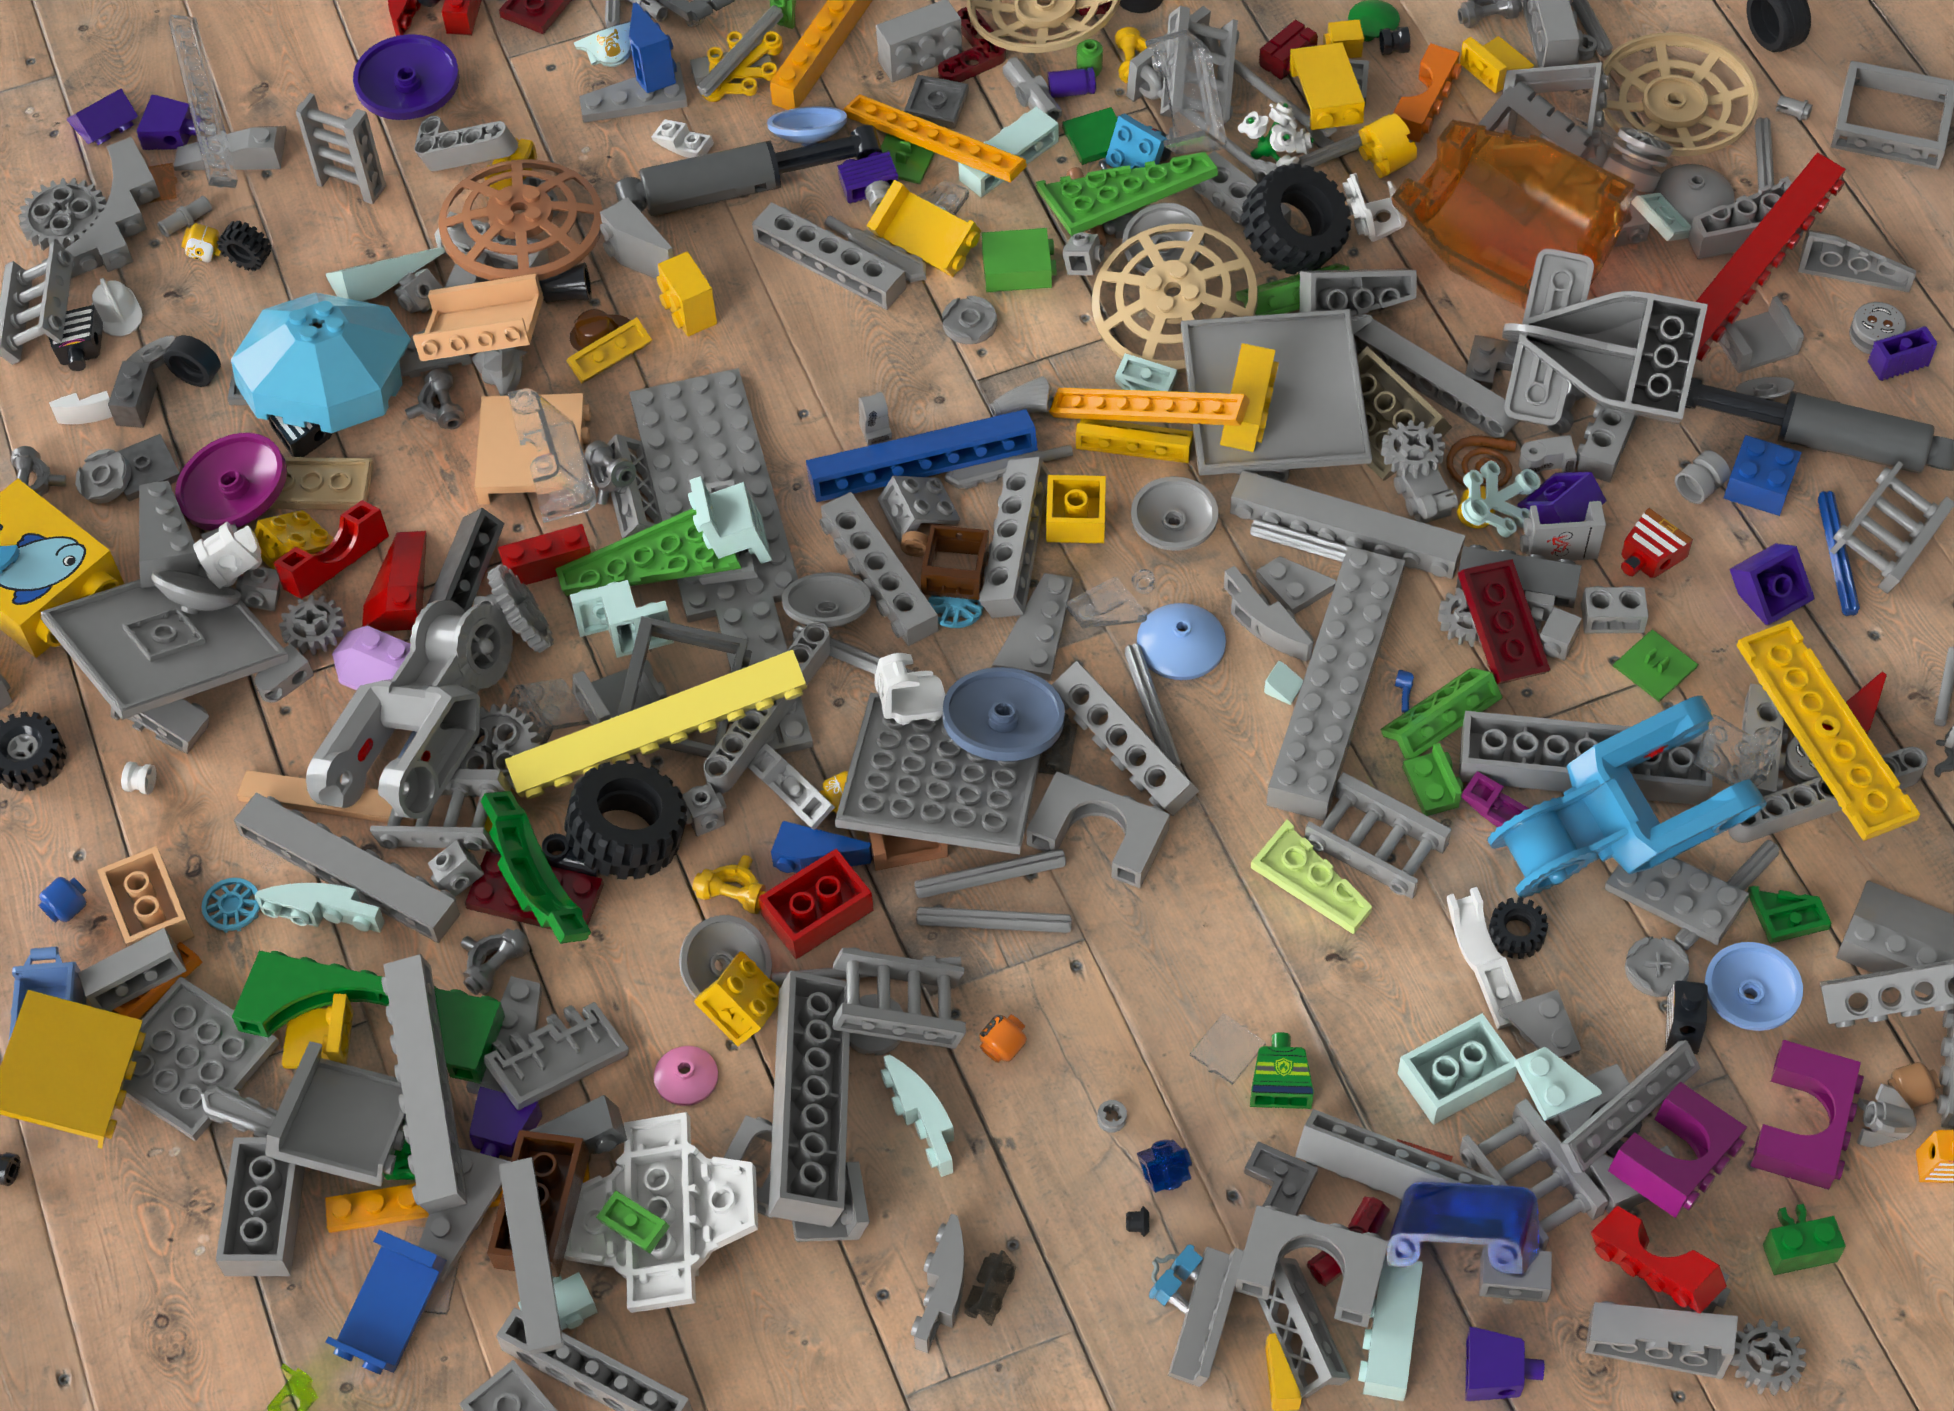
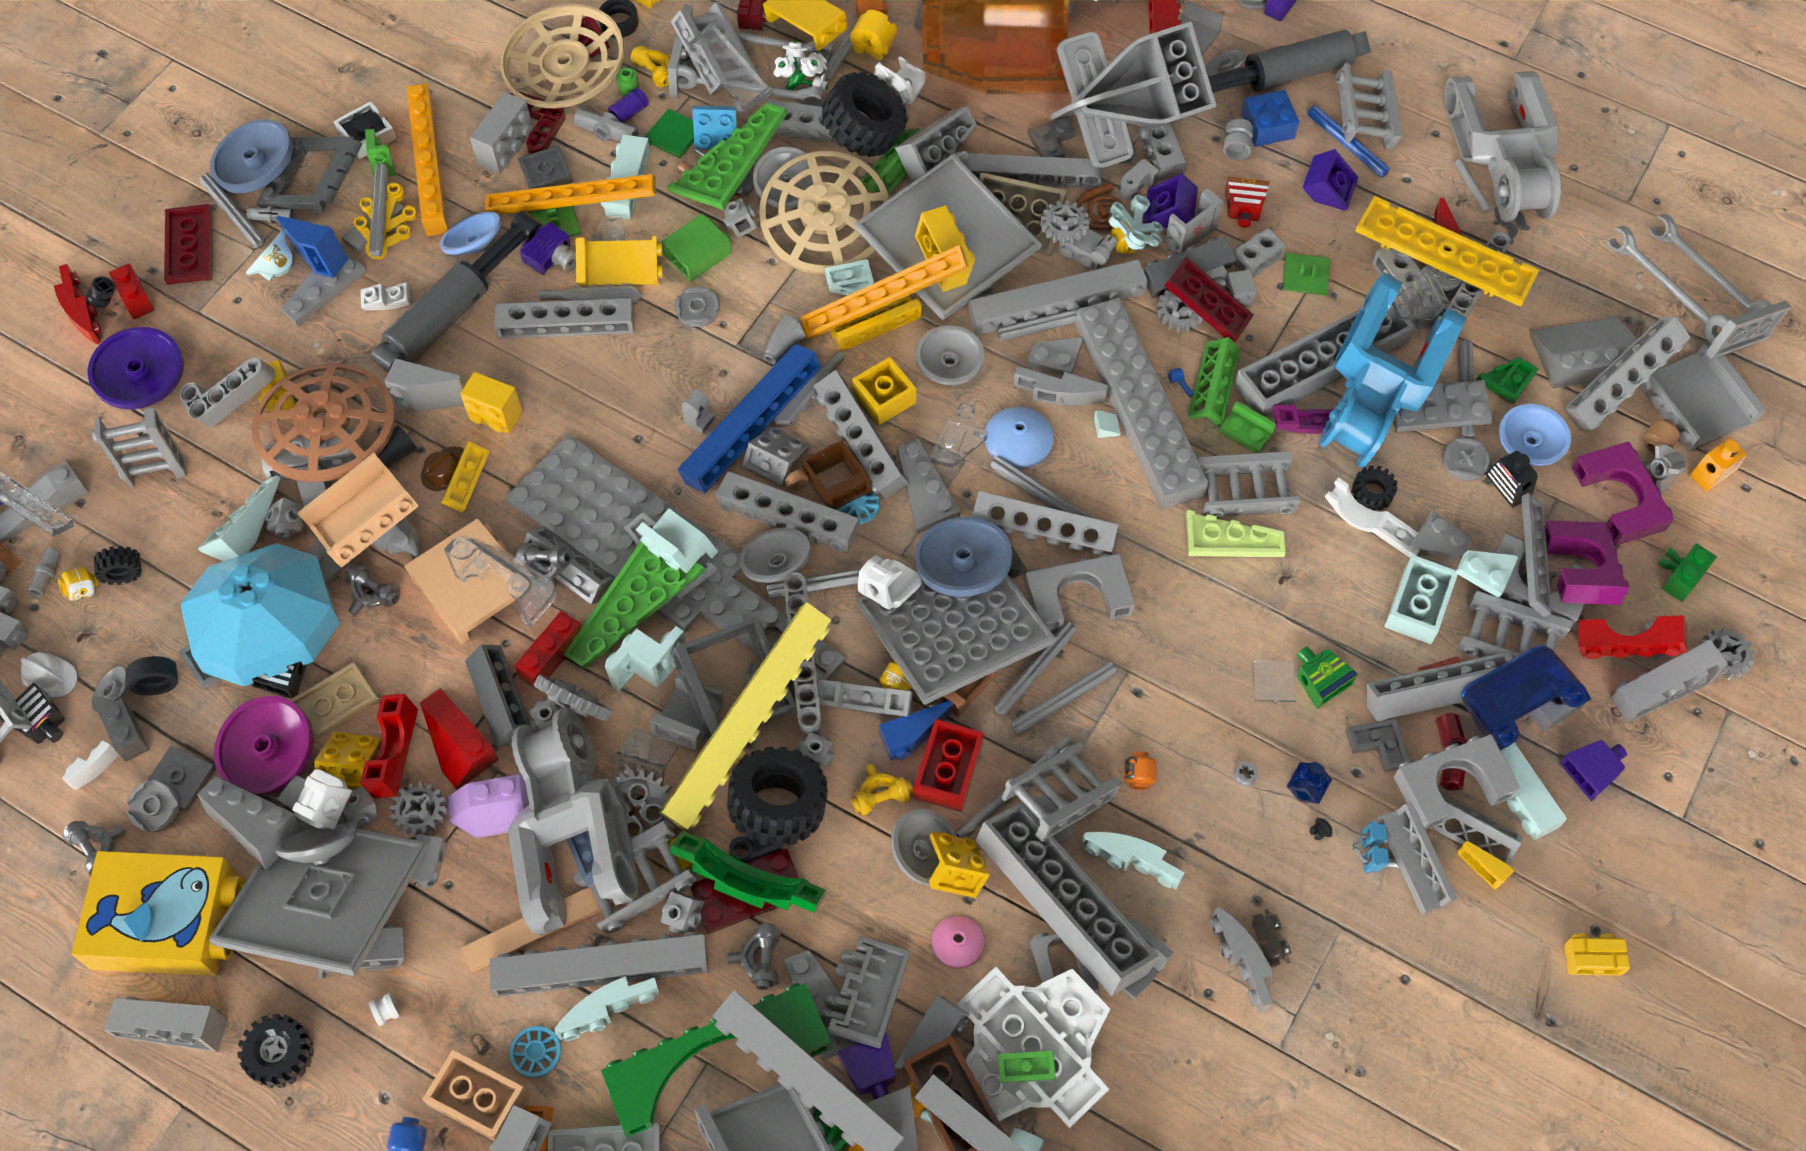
camera: 40 degrees left, 5 degrees up
yellow bracket [281,994,354,1069] -> none

